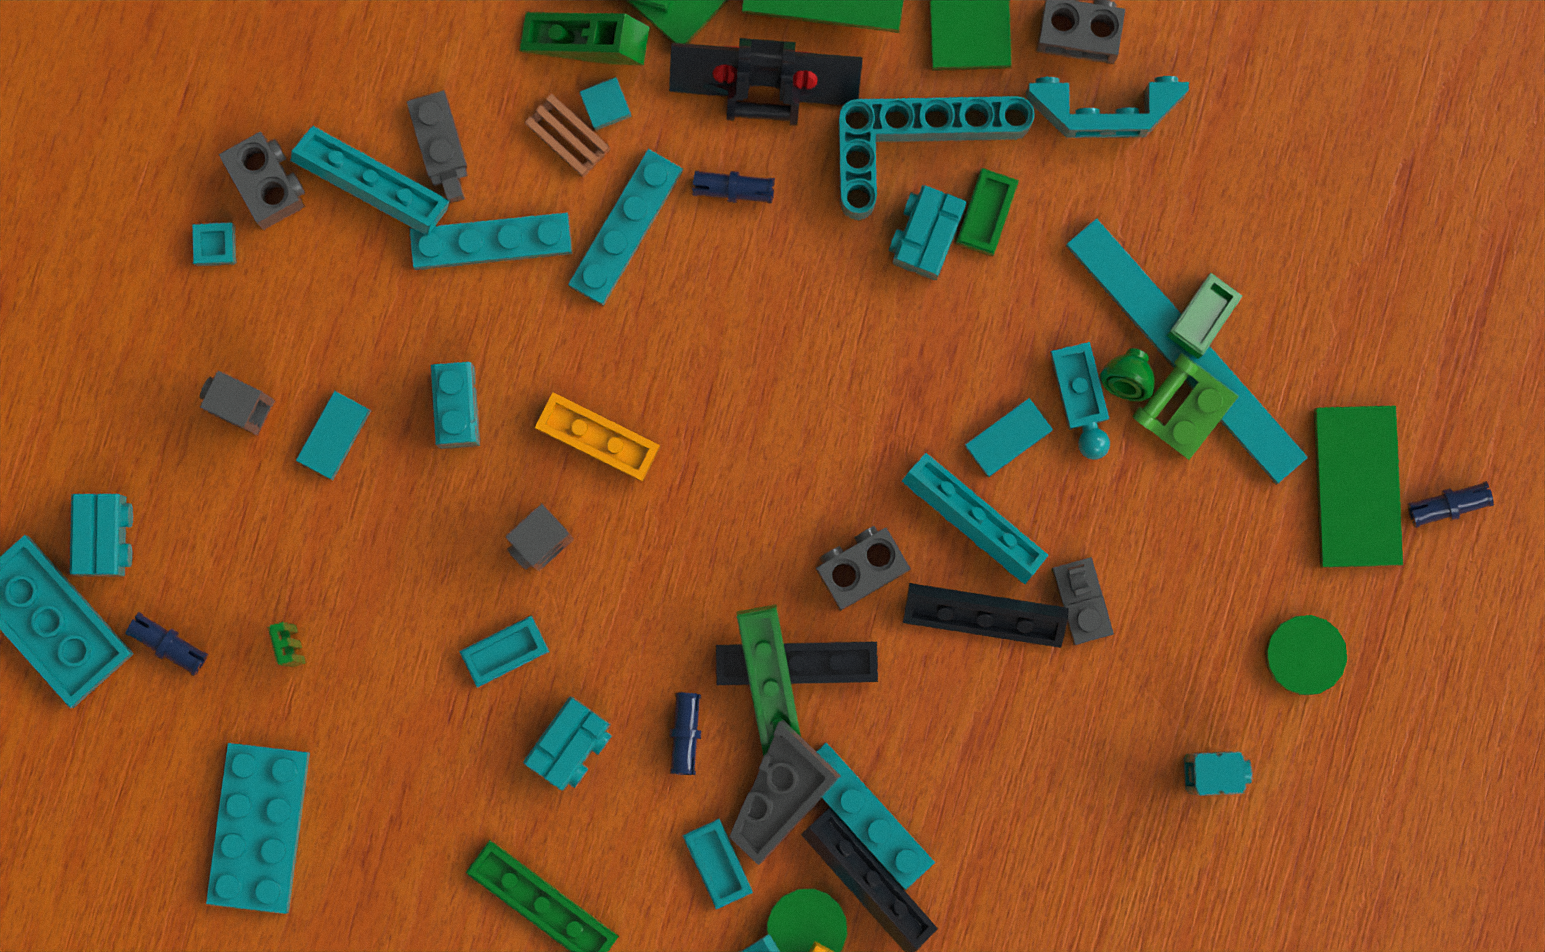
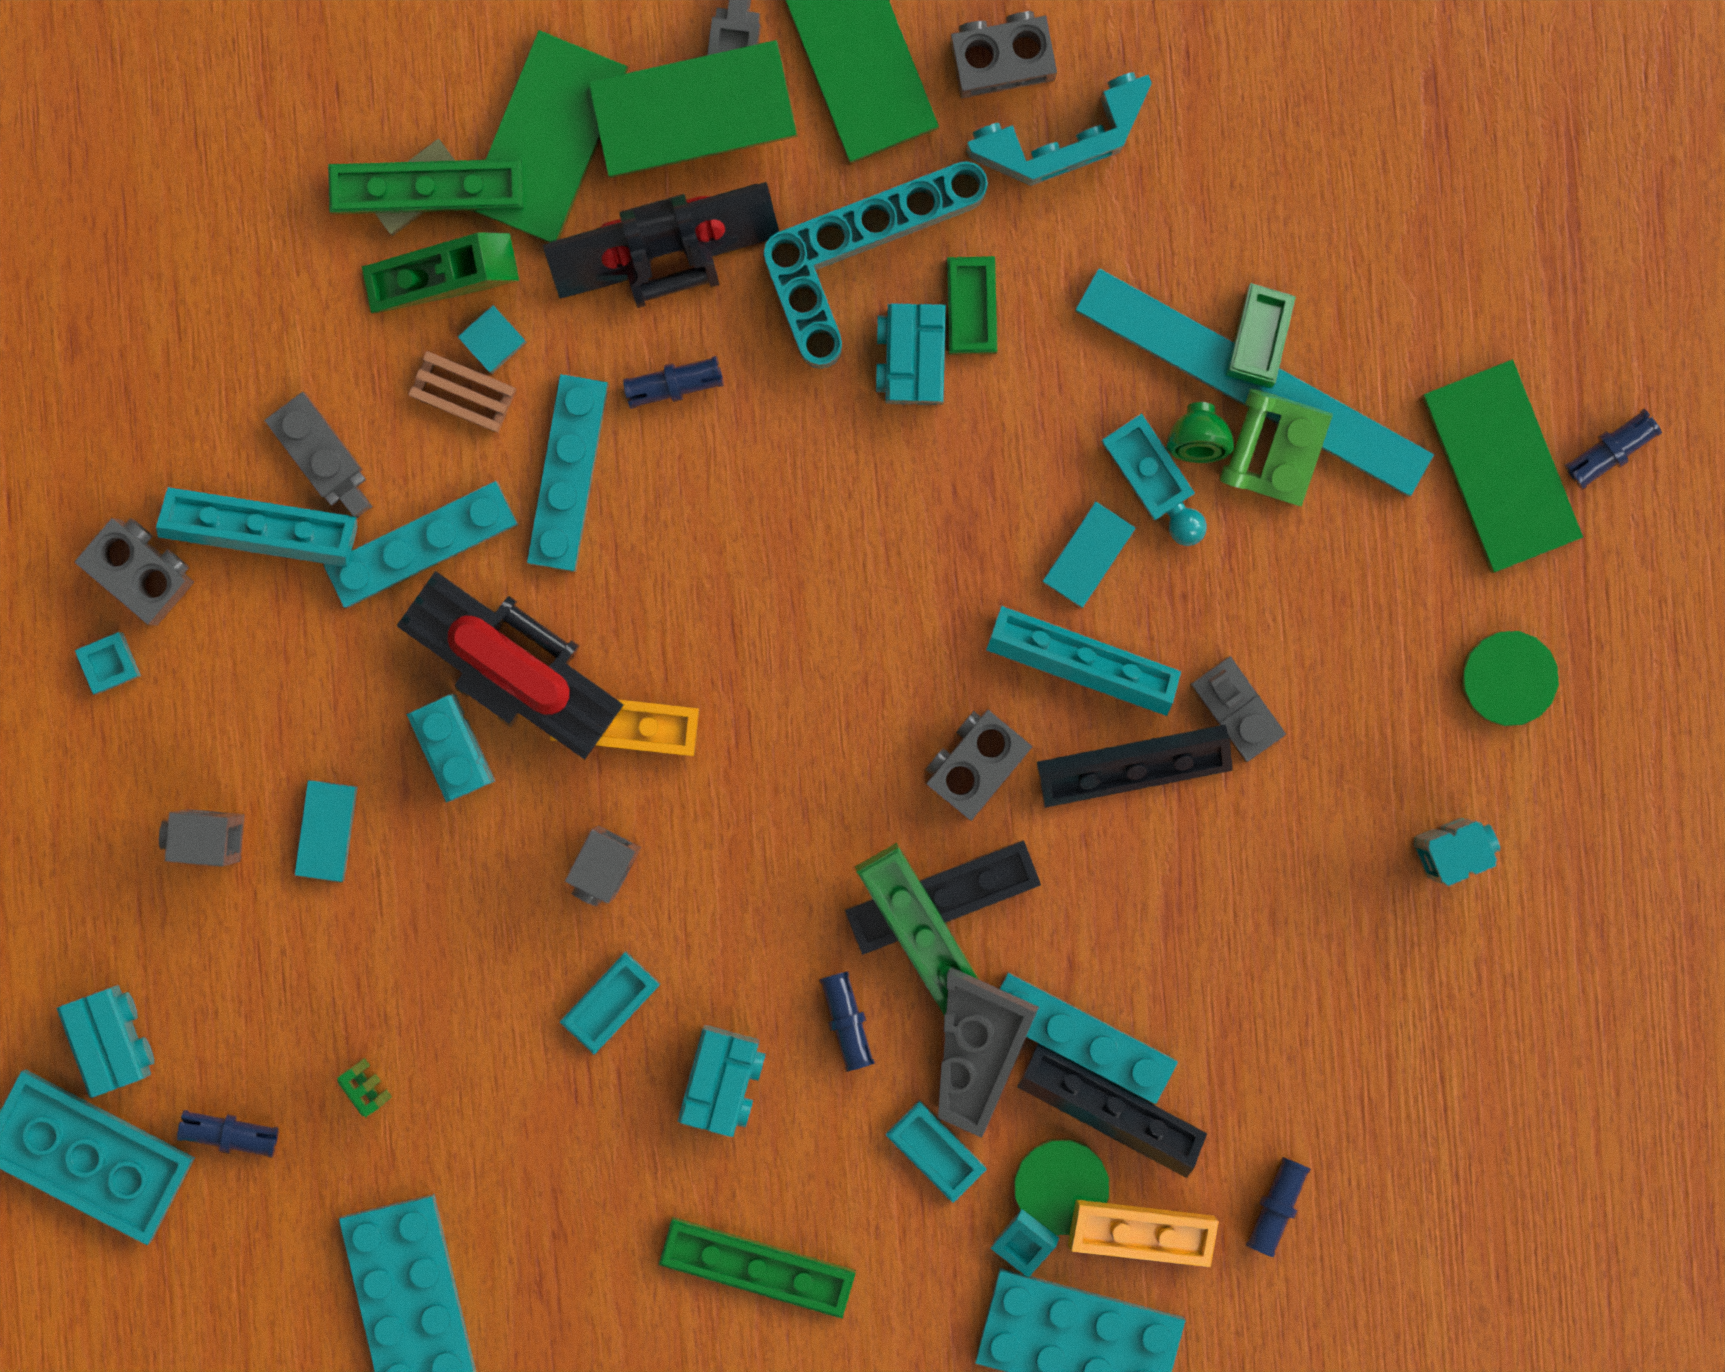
camera: 20 degrees left, 5 degrees up
none -> black piece [396,571,624,760]

